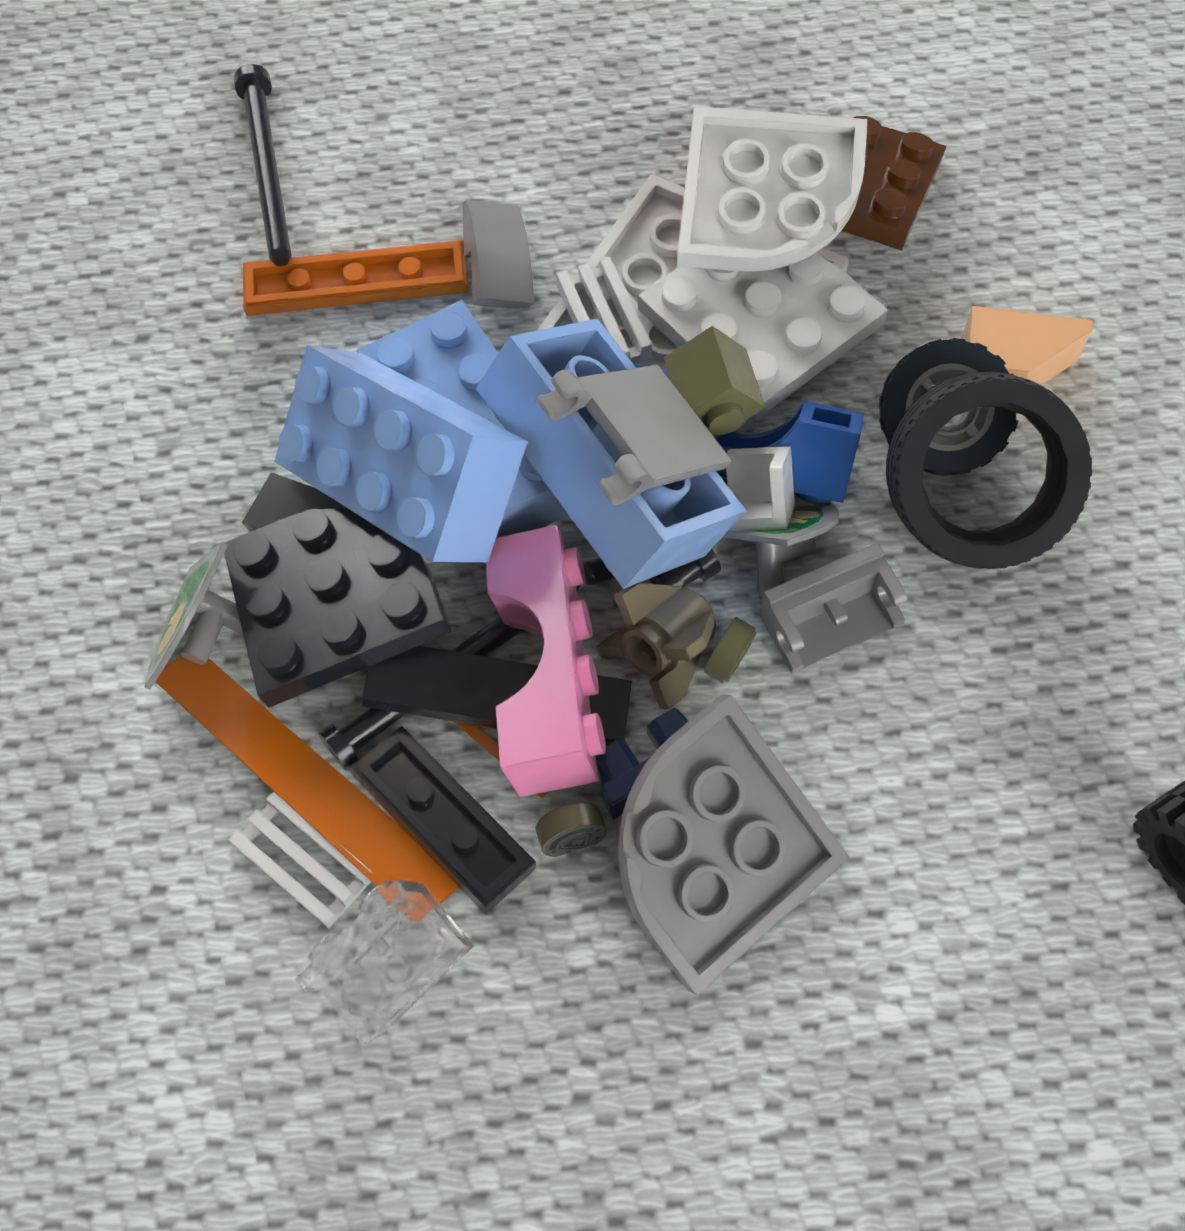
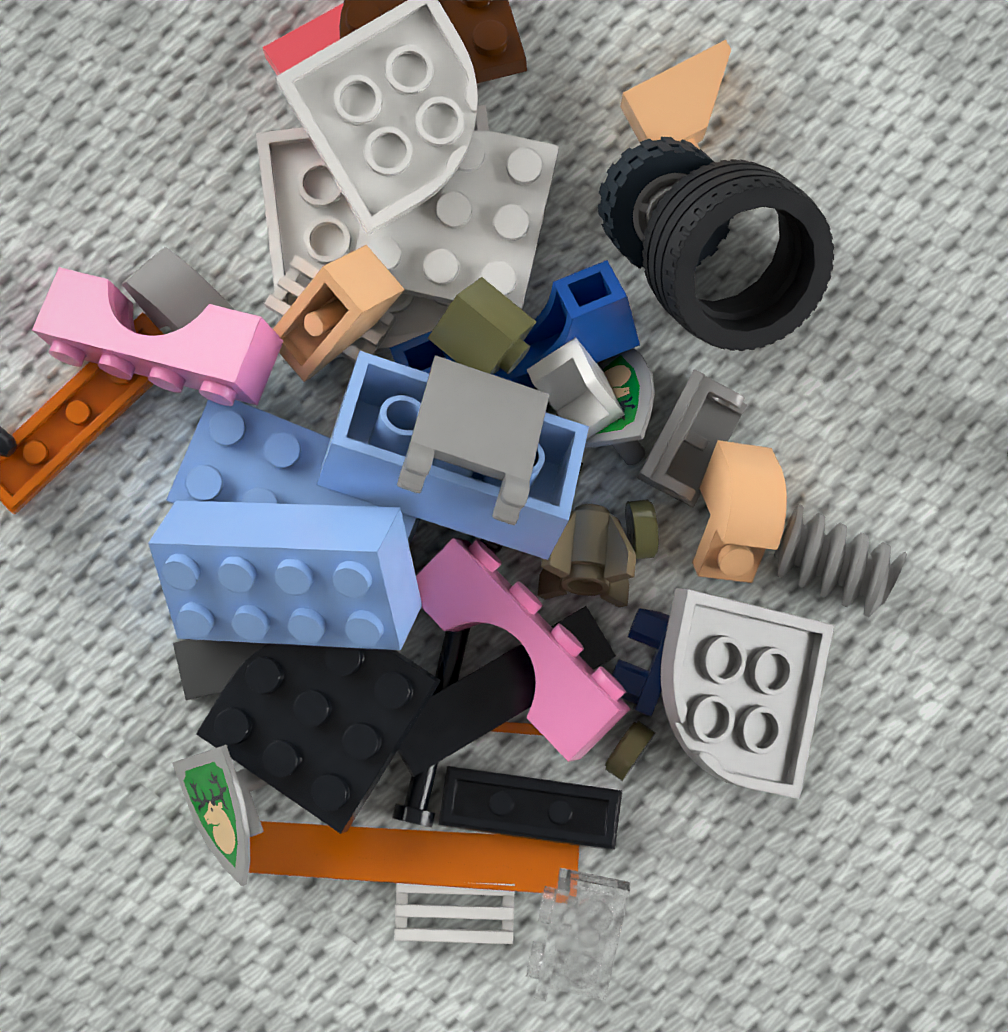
camera: 40 degrees left, 20 degrees up
none -> bright pink arch [32,267,283,406]
none -> light nougat slope [273,245,405,382]
none -> light nougat brick [692,440,787,583]
none -> light grey piece [774,504,907,617]

